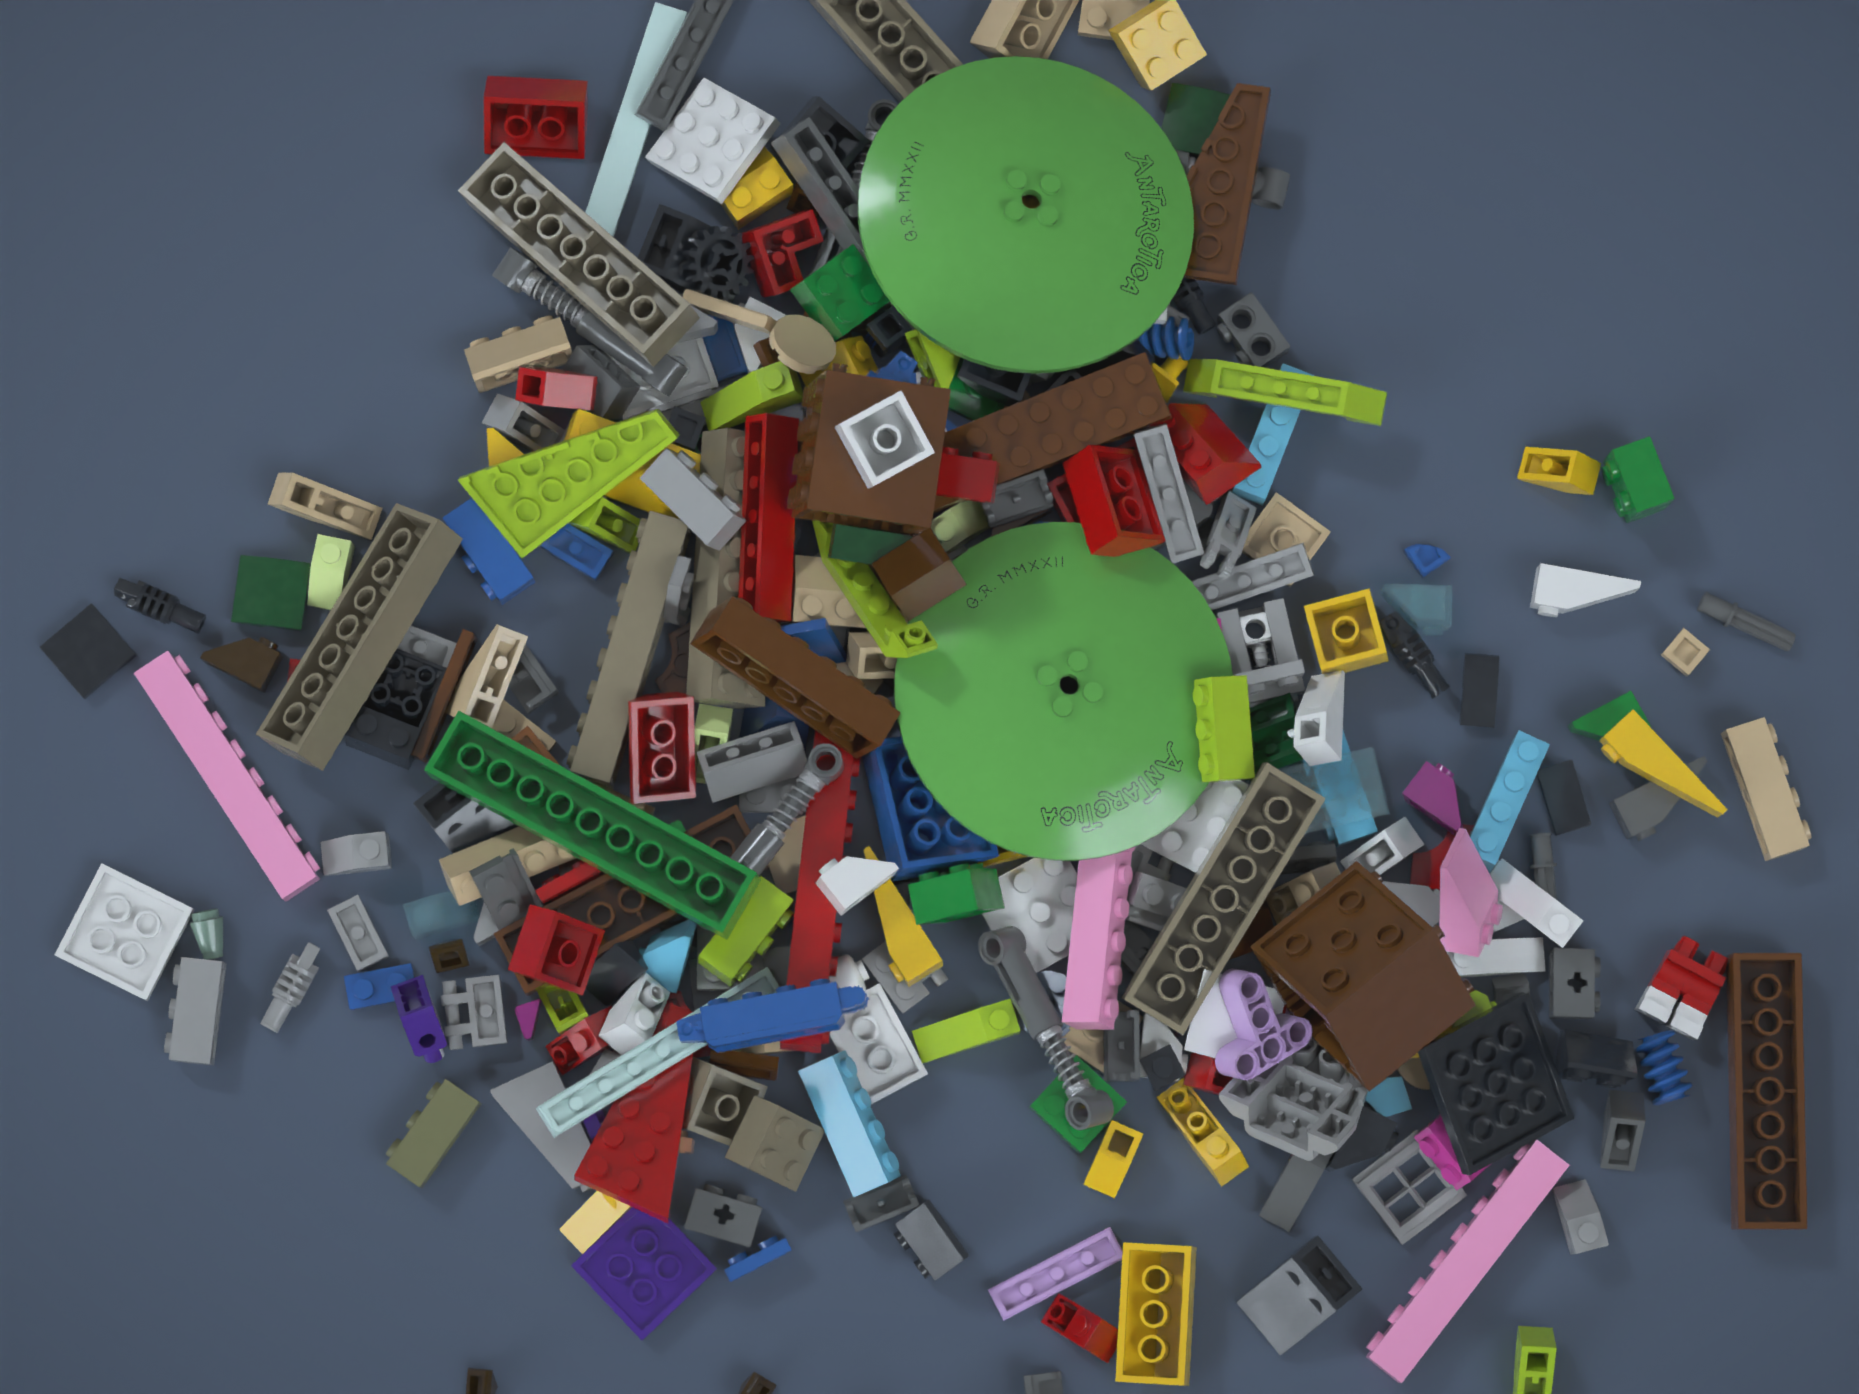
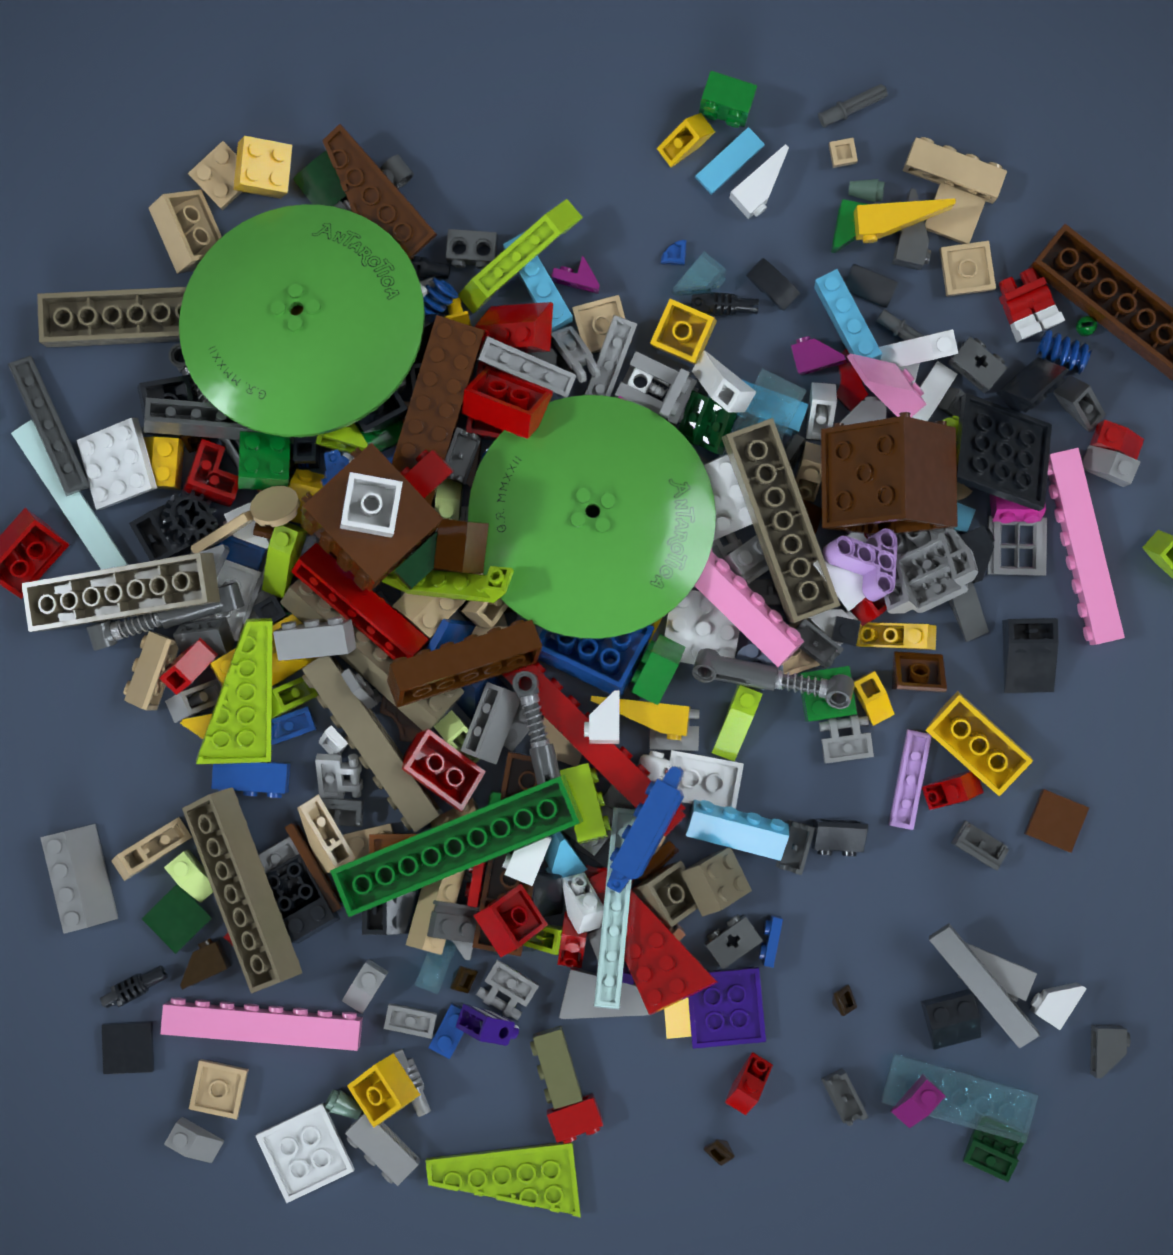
camera: 45 degrees left, 5 degrees up
magenta slope [515,999,542,1041] -> none
lime brick [1193,675,1255,783] -> none
none -> light grey slope [40,824,118,933]
none -> light grey slope [164,1117,224,1163]
none -> tan plate [189,1059,249,1119]
none -> light grey plate [315,753,363,799]
none -> white tile [319,725,348,755]
none -> yellow brick [347,1053,420,1128]
none -> lime wing [425,1142,581,1217]
none -> white slope [502,836,552,886]
none -> red brick [547,1093,603,1144]
none -> magenta slope [551,256,600,294]
none -> medium azure tile [695,127,765,195]
none -> red slope [725,1052,773,1115]
none -> light grey plate [819,715,874,763]
none -> sand green cone [848,179,885,203]
none -> reddish brown slope [892,651,947,692]
none -> tan tile [925,182,986,244]
none -> tan plate [939,241,996,297]
none -> green hinge [1076,316,1097,337]
none -> red slope [1090,420,1144,460]

